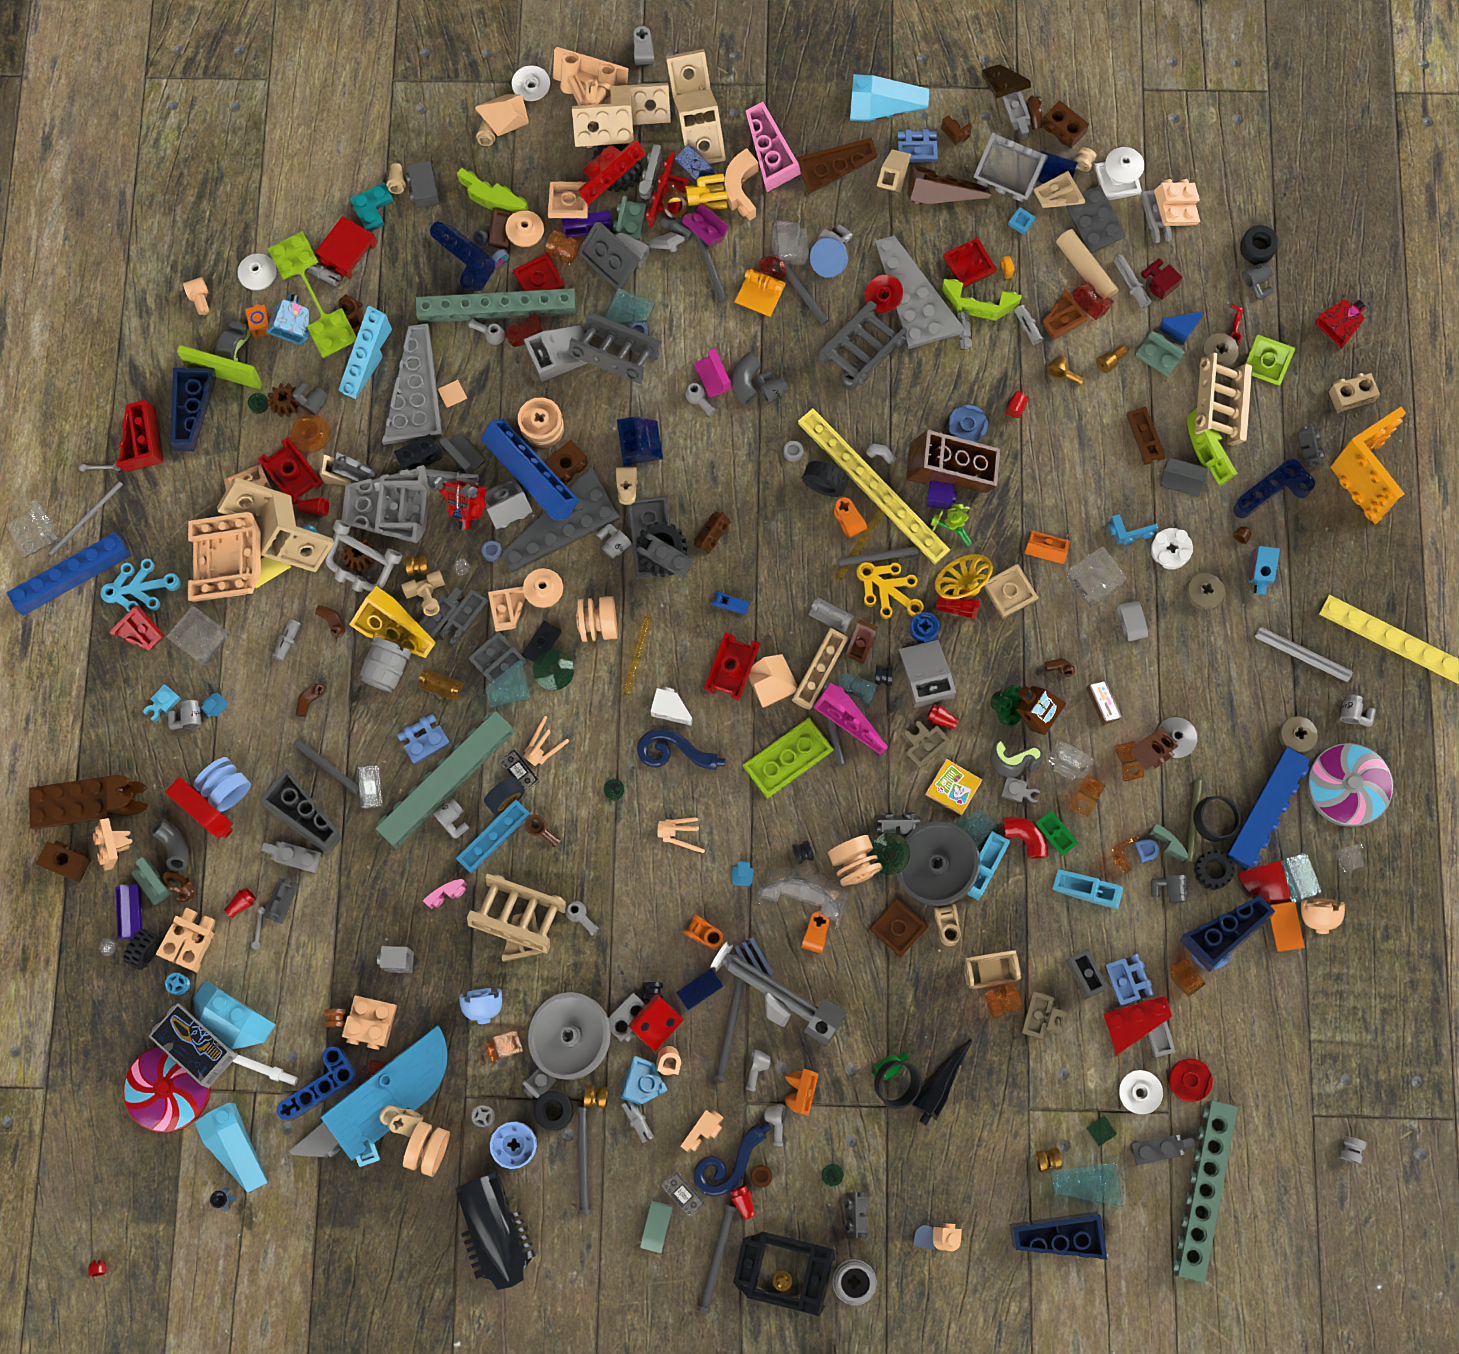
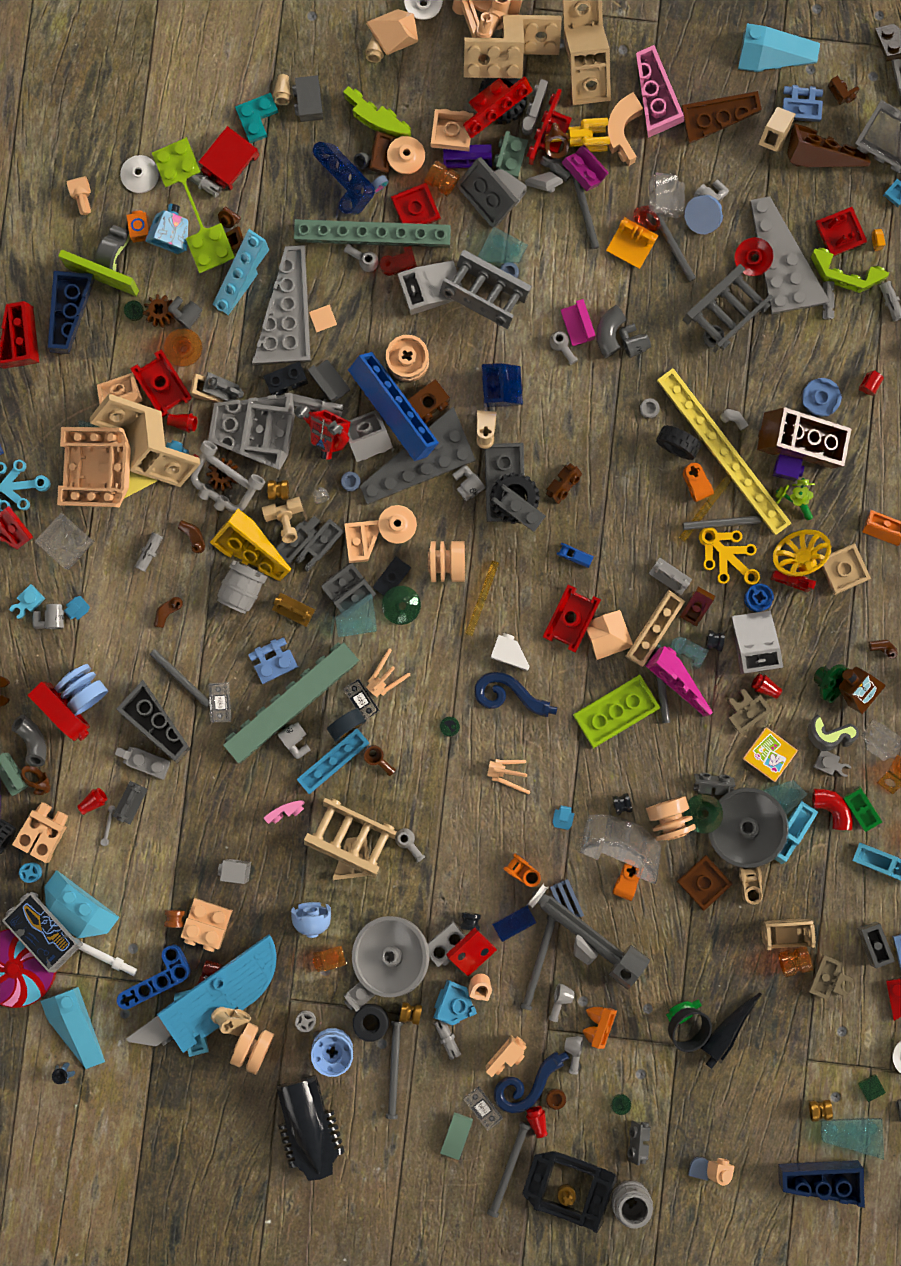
camera: 10 degrees right, 10 degrees up
clear blue plate [674,143,716,181] -> none

